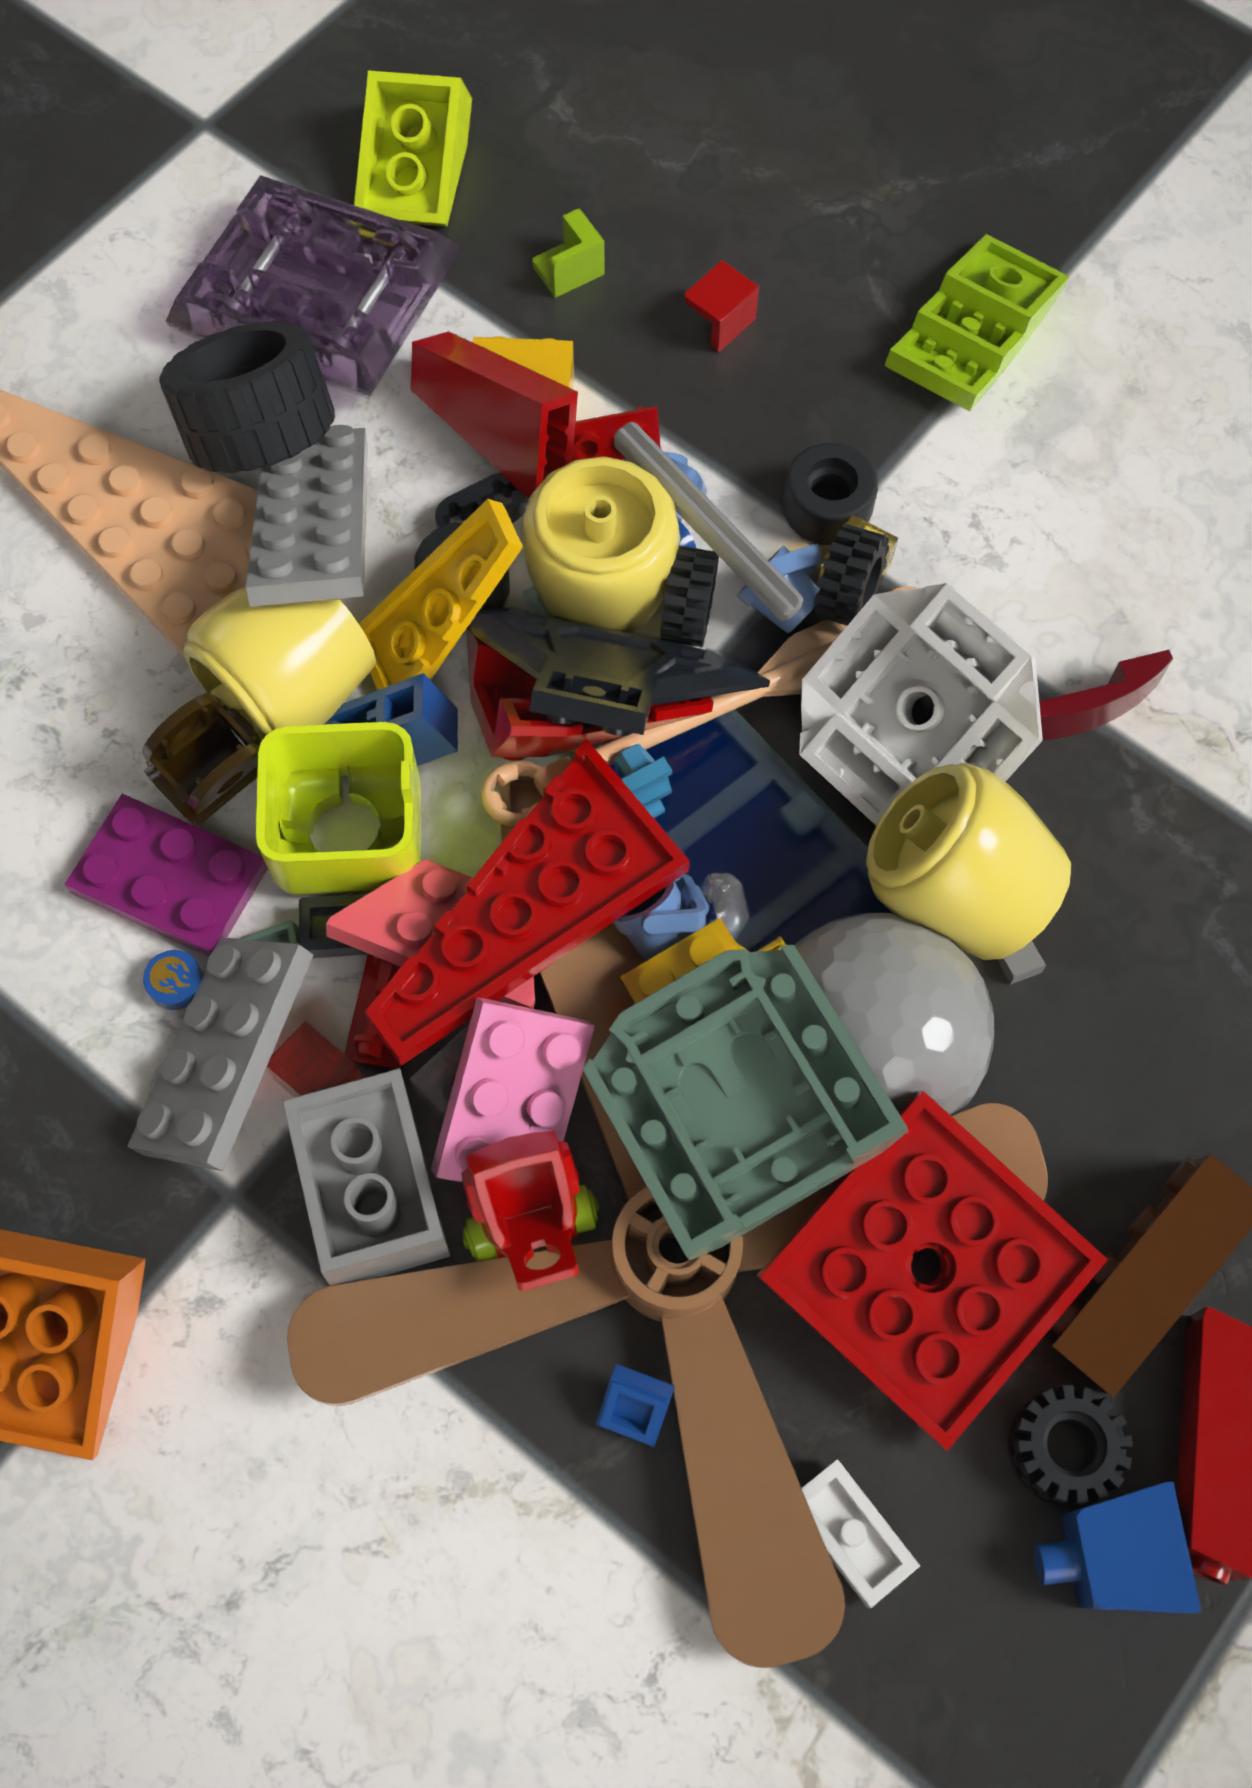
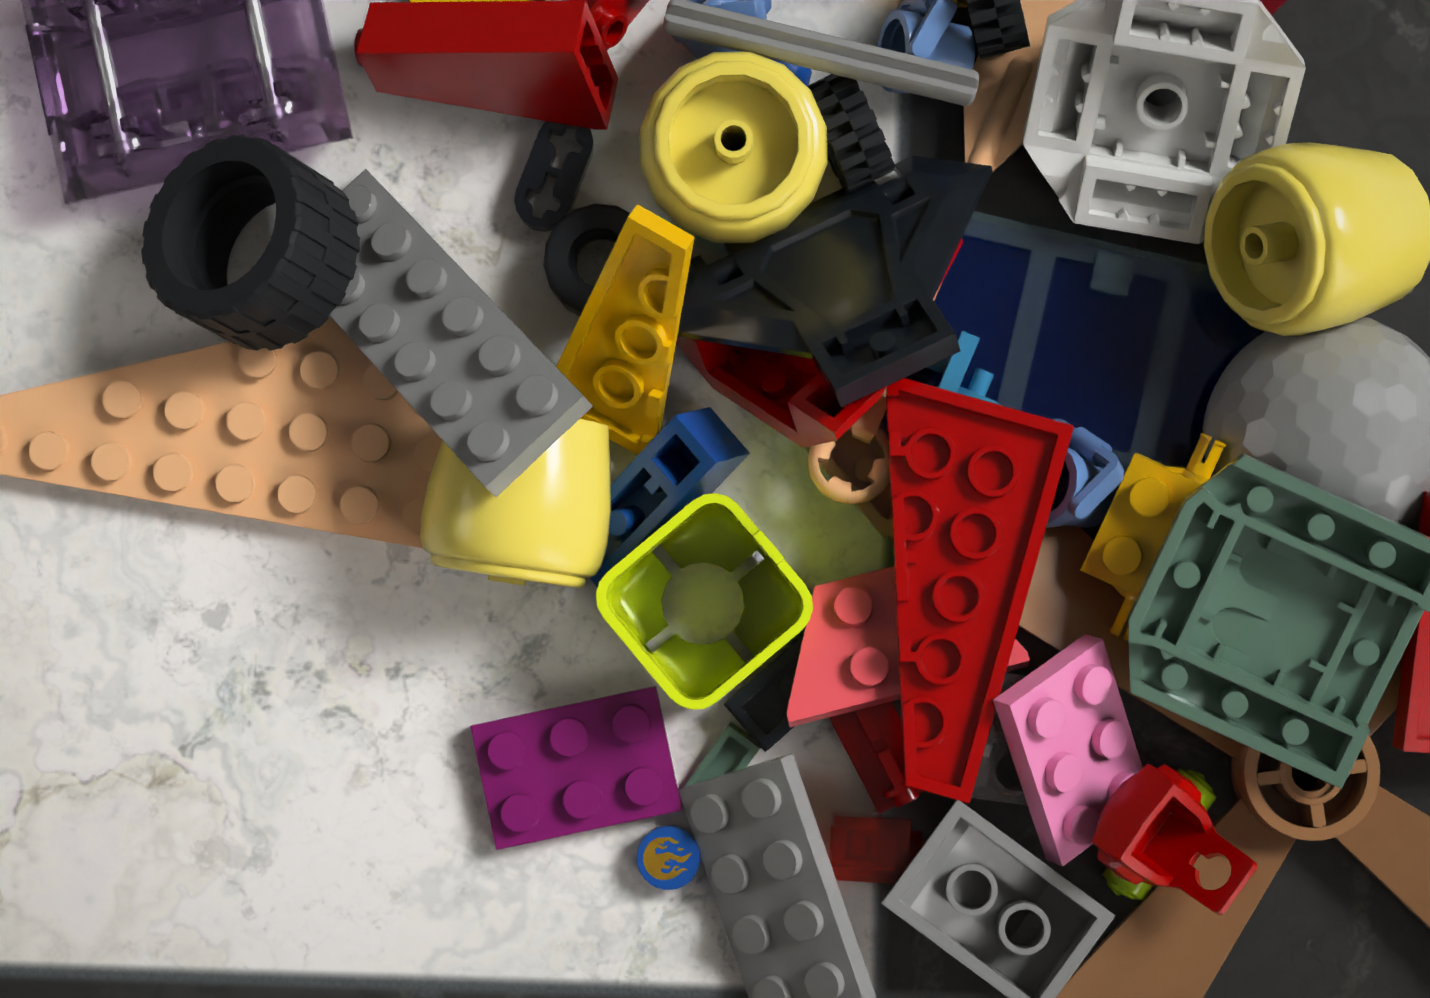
camera: 30 degrees left, 20 degrees up
dark brown piece [142,693,262,825] -> none
blue tile [596,1364,675,1447] -> none
clear arm [702,873,749,940] -> none

